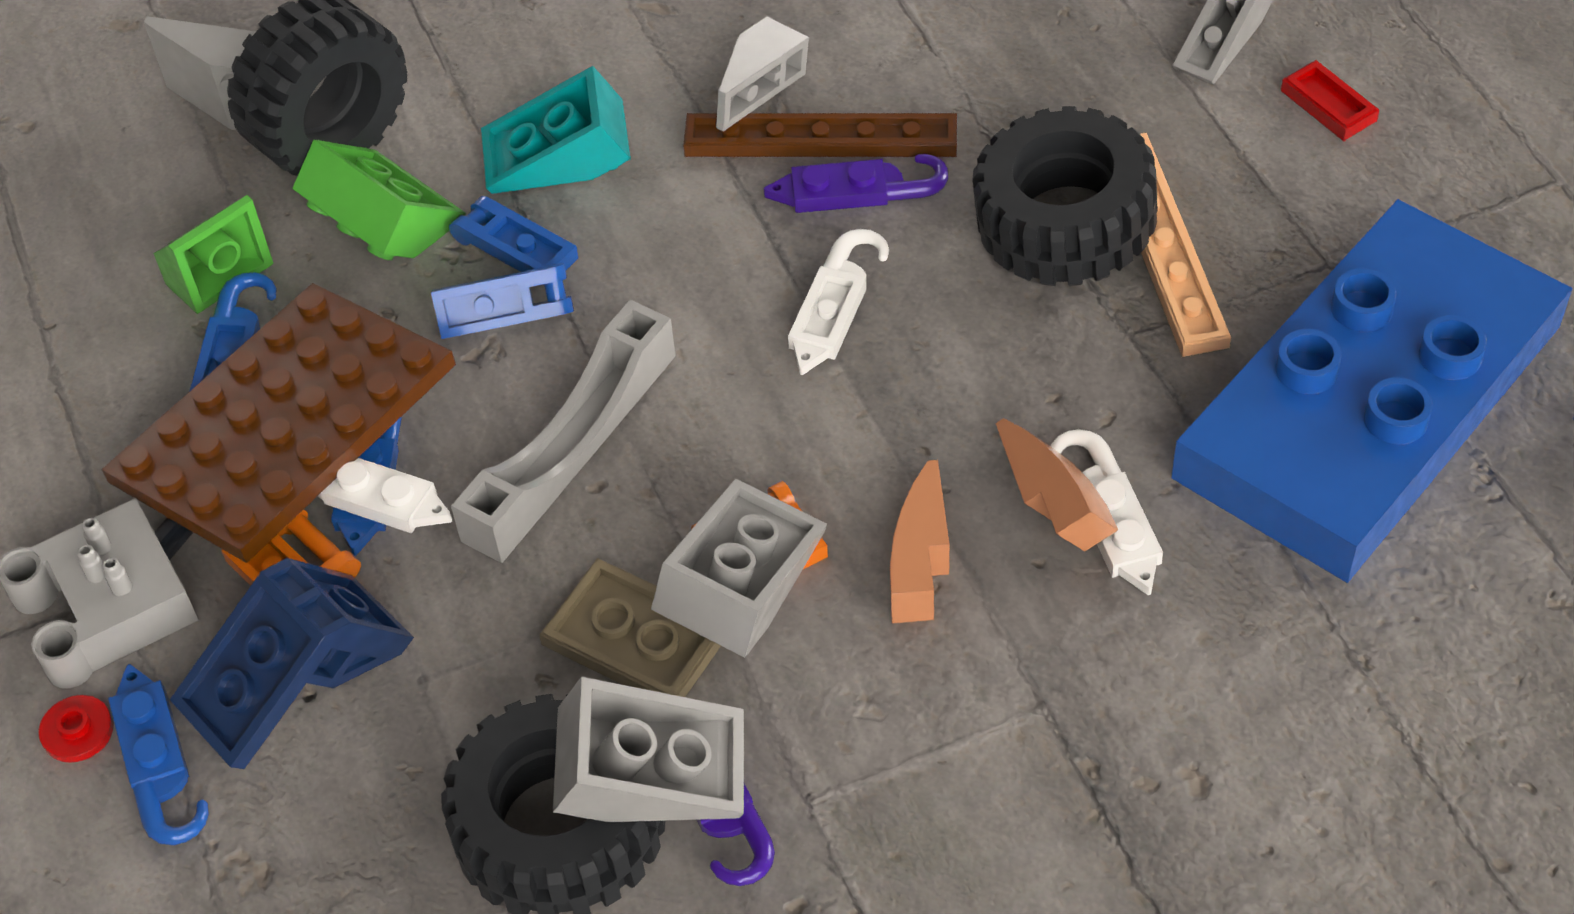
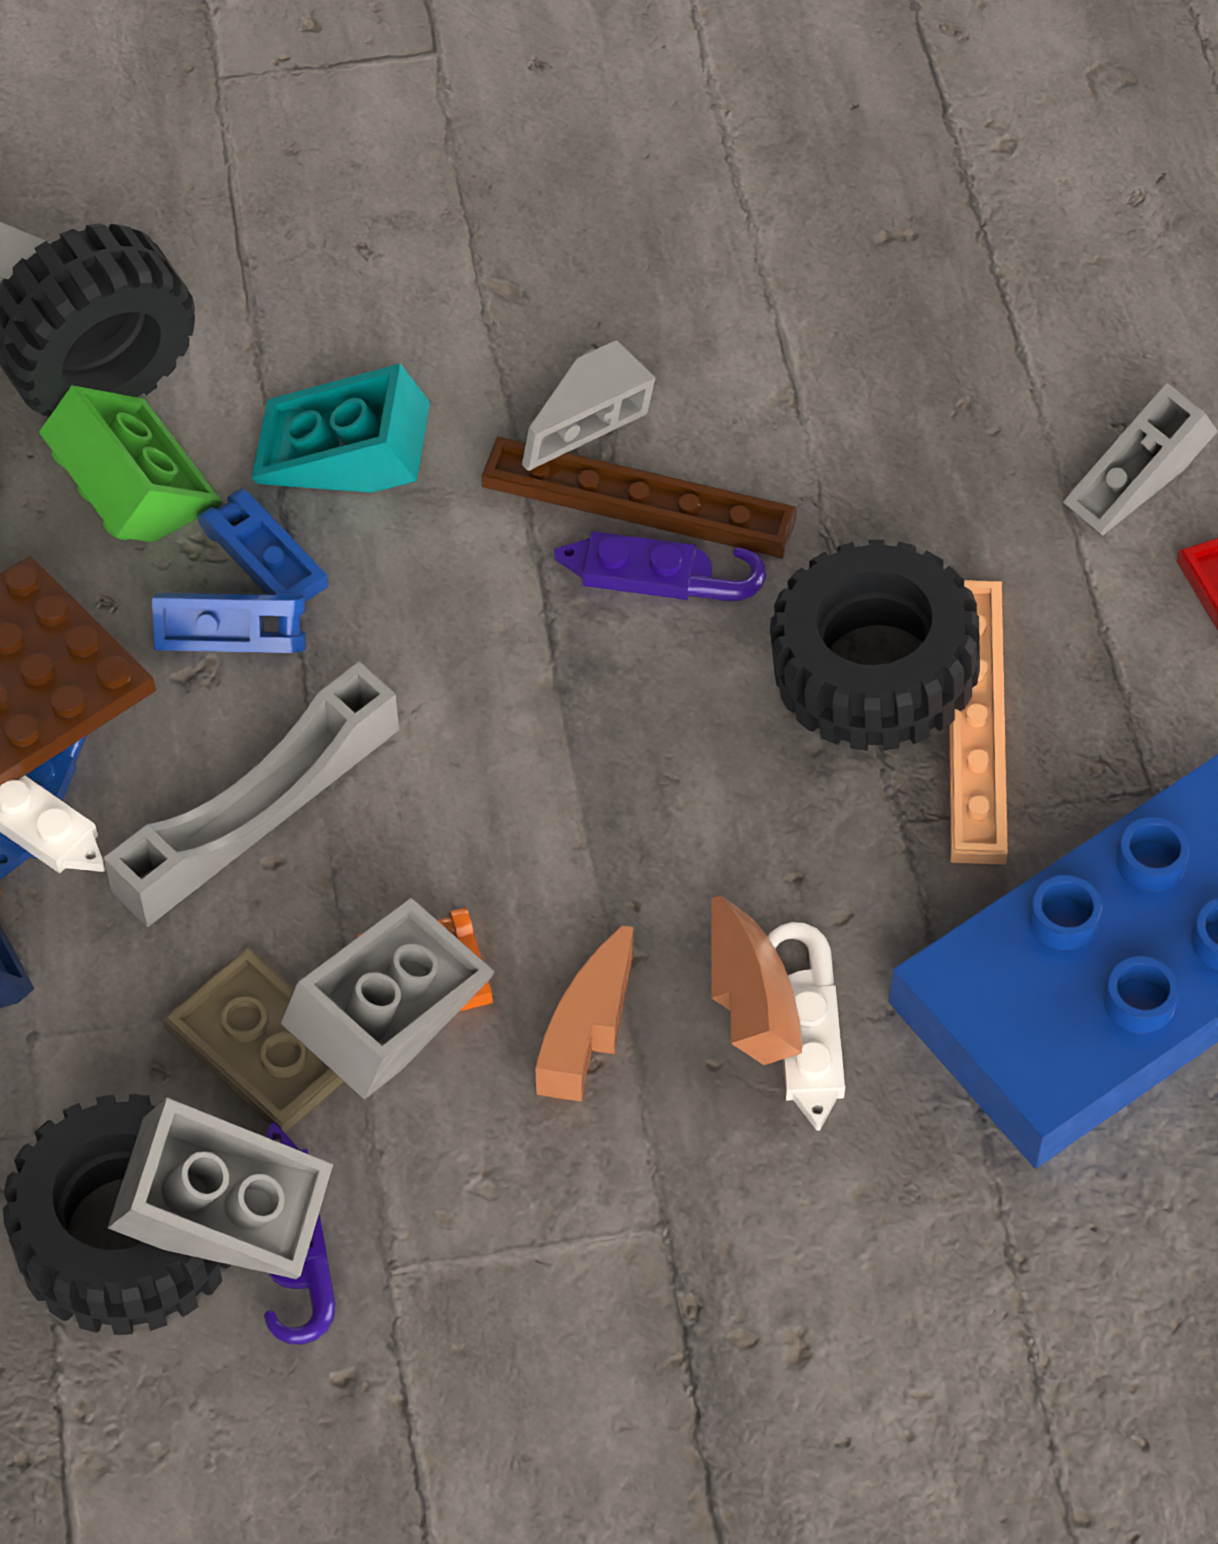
camera: 10 degrees right, 5 degrees up
white plate [788,229,889,375] -> none

